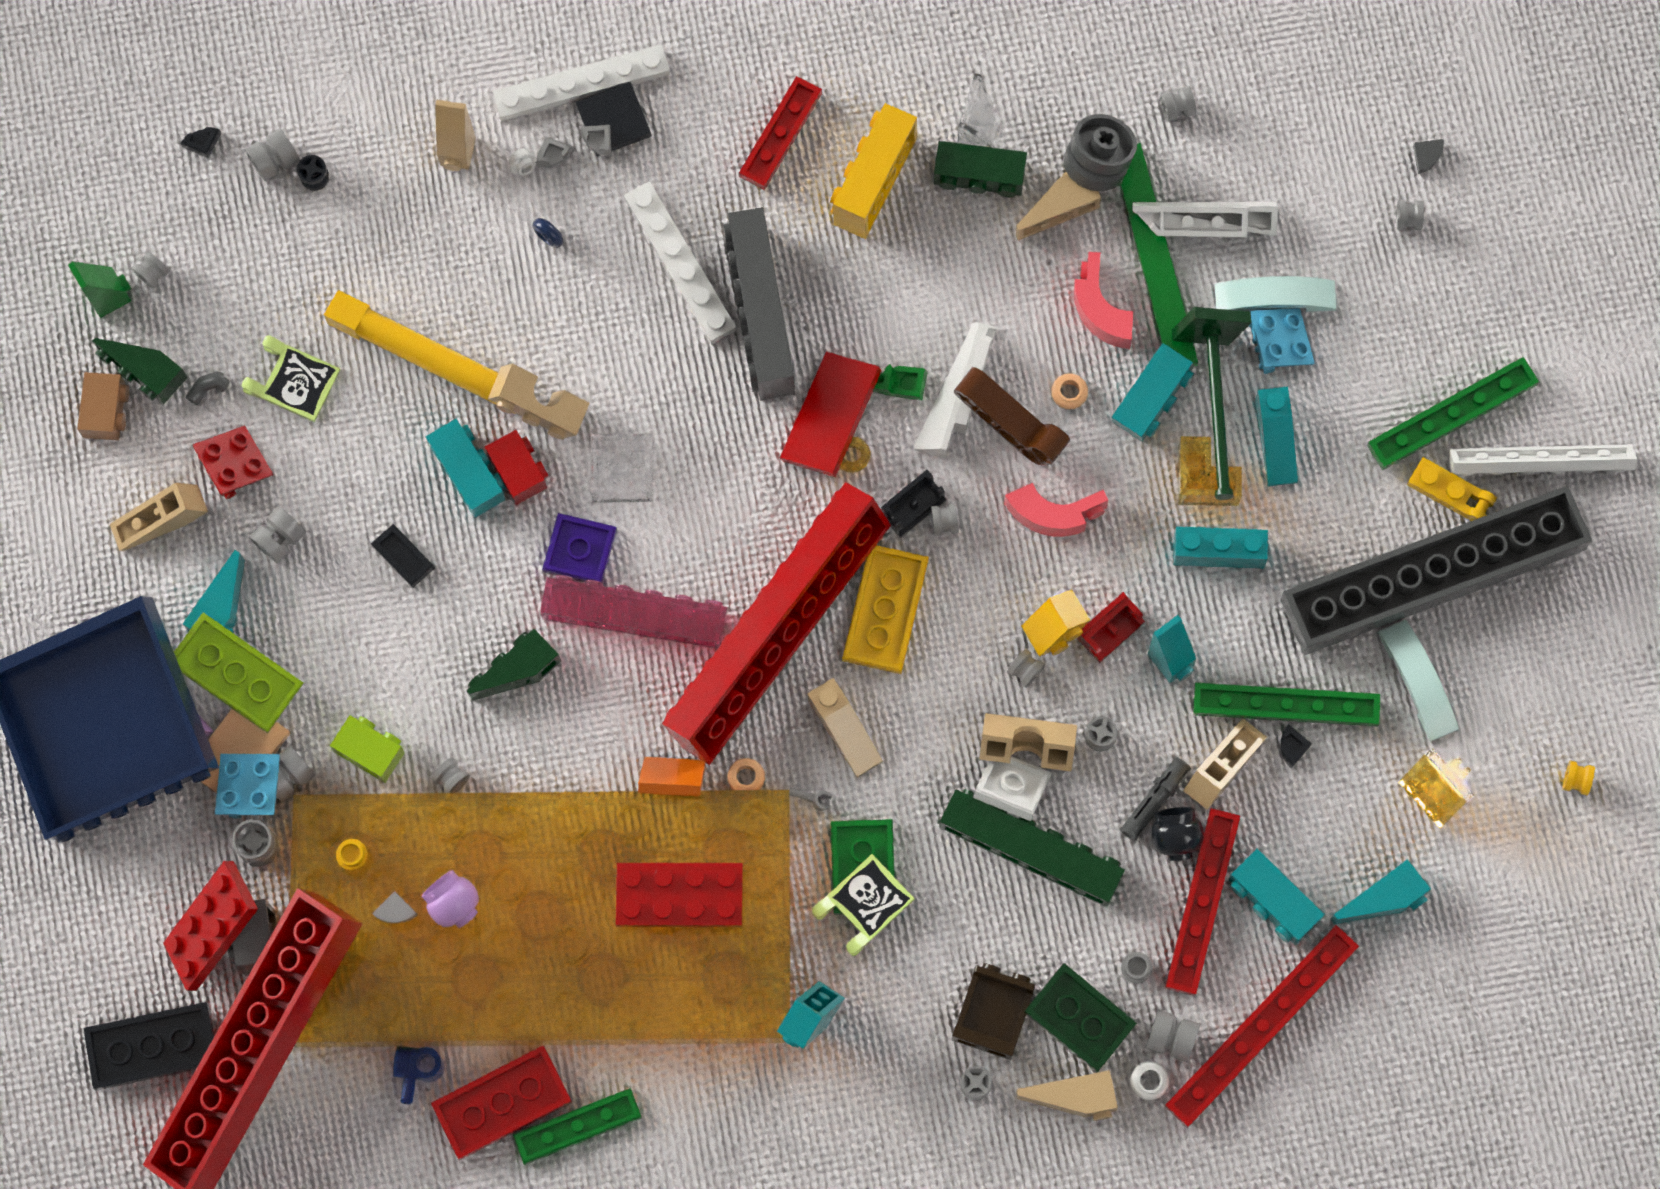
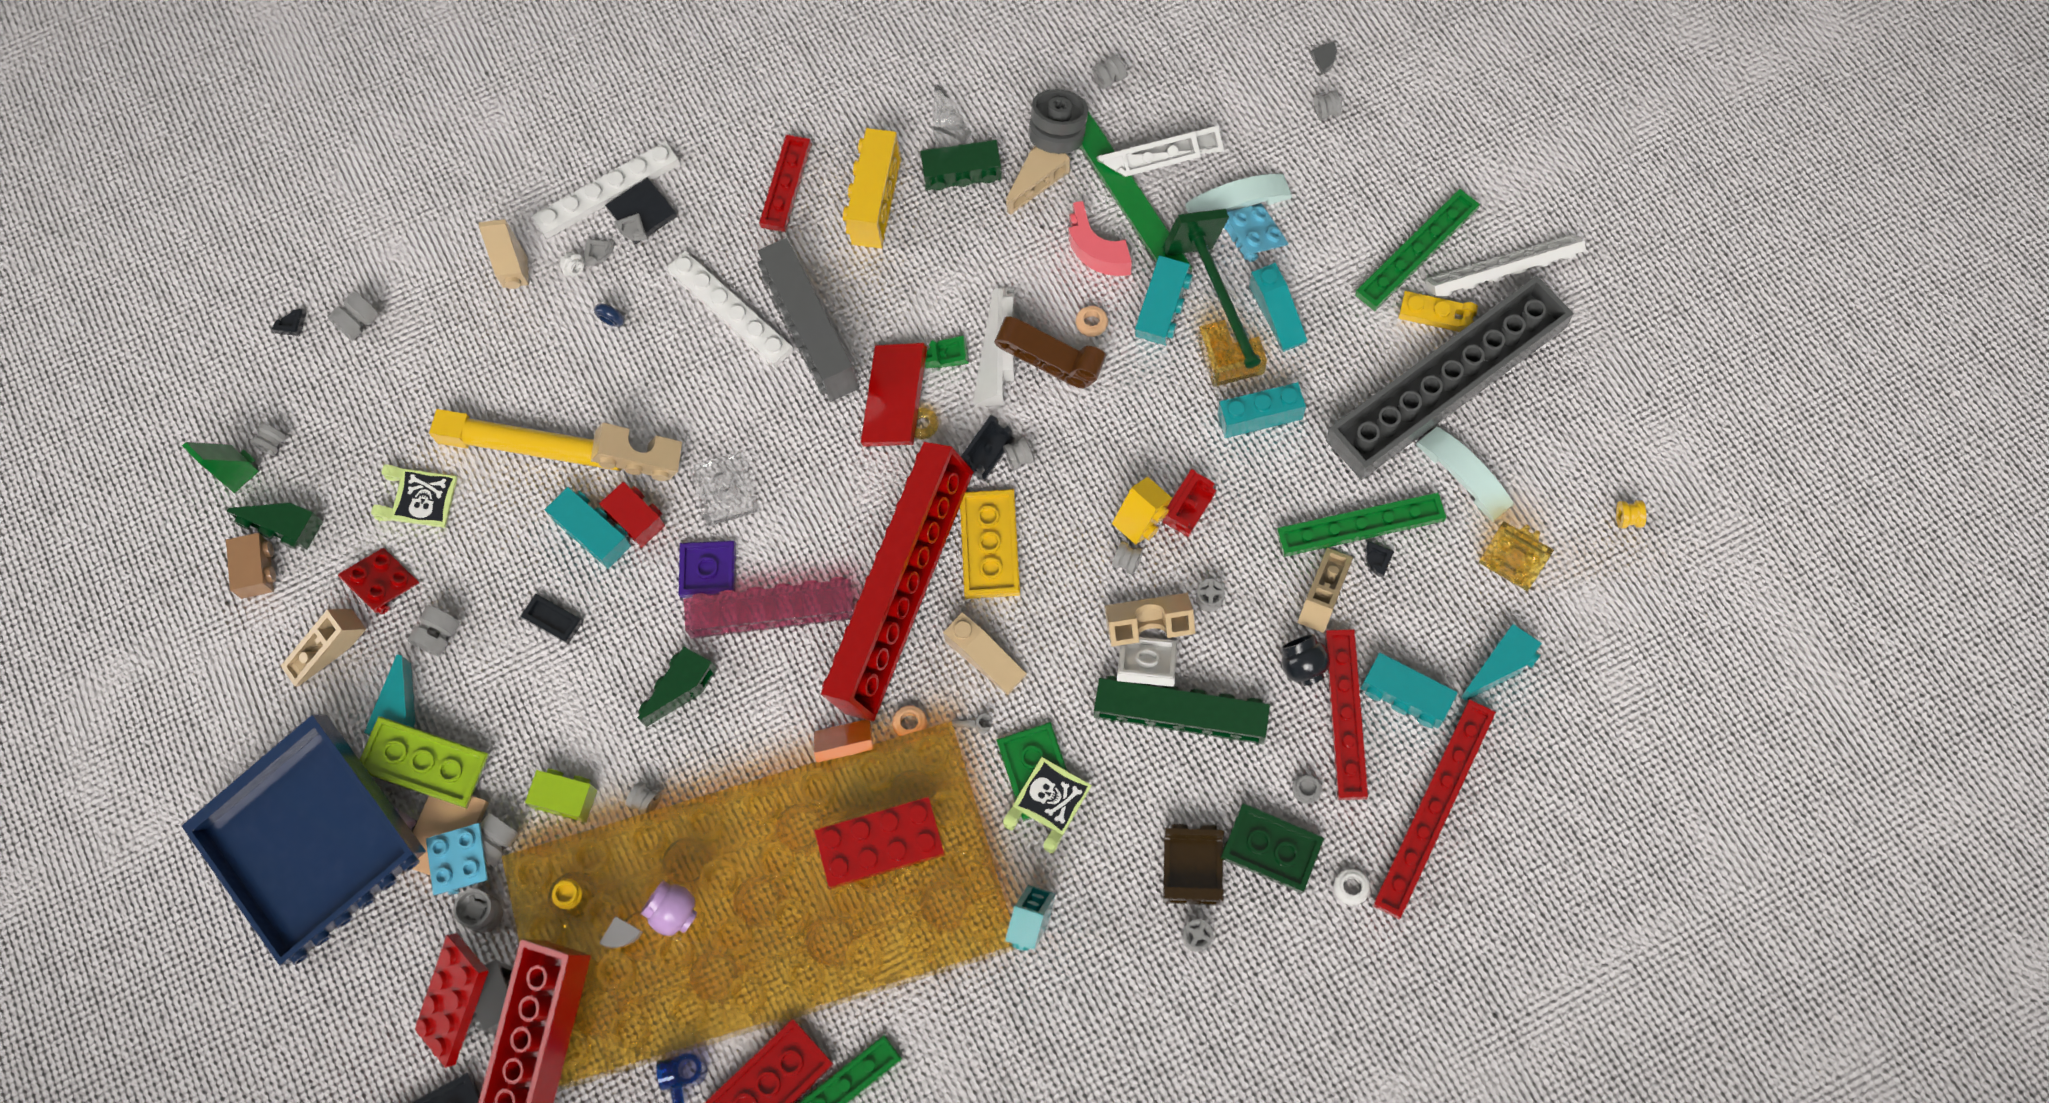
camera: 15 degrees left, 5 degrees down
dark grey arm [186,371,229,406] -> none
black wheel [297,155,330,191] -> none
coral arch [1004,482,1109,537] -> none
tan slope [1016,1070,1118,1121] -> none
dark grey pin [1119,757,1191,841] -> none
light grey wheel [1146,1009,1200,1063] -> none
teal slope [1148,615,1196,683] -> none

